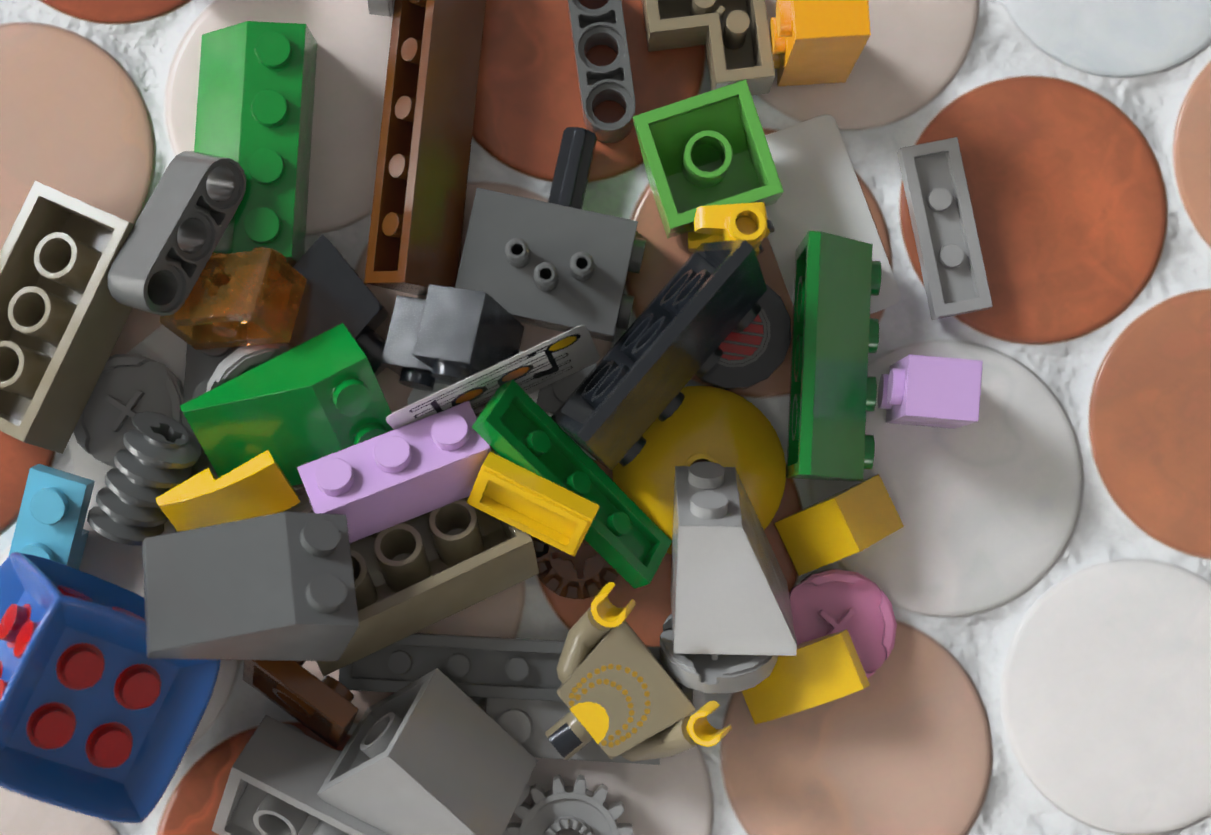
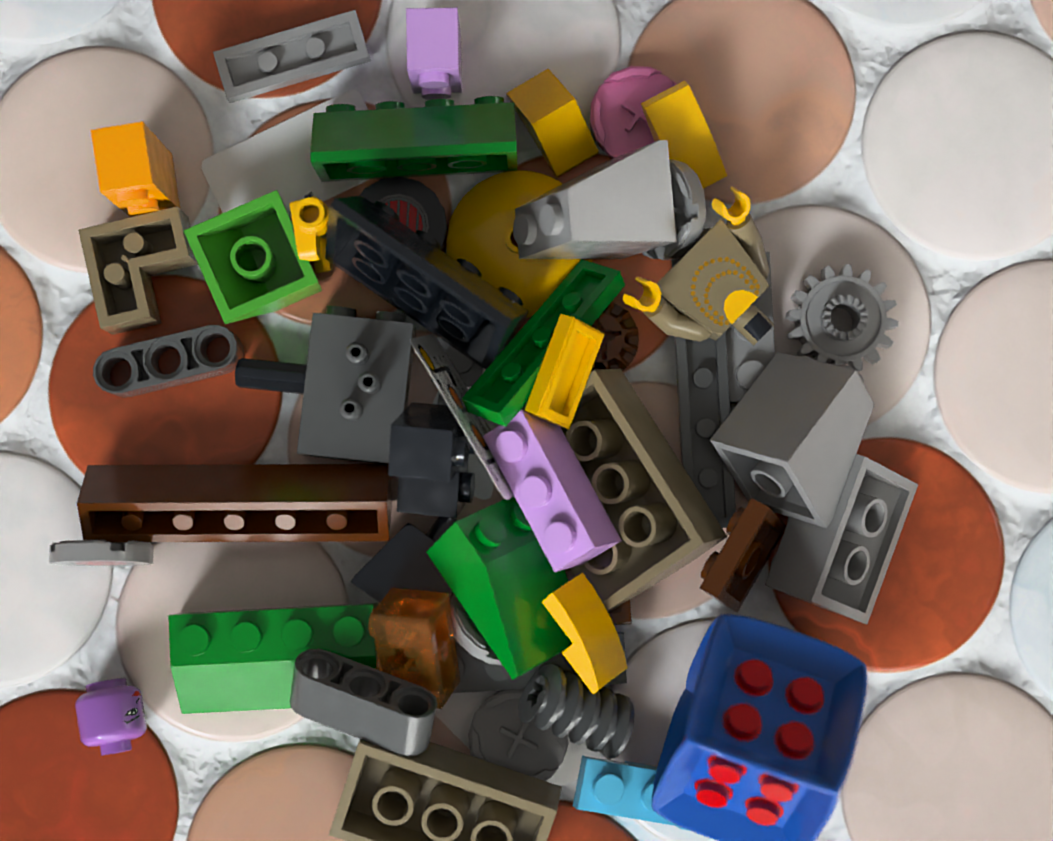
camera: 95 degrees left, 0 degrees up
dark grey slope [142,512,359,661] -> none

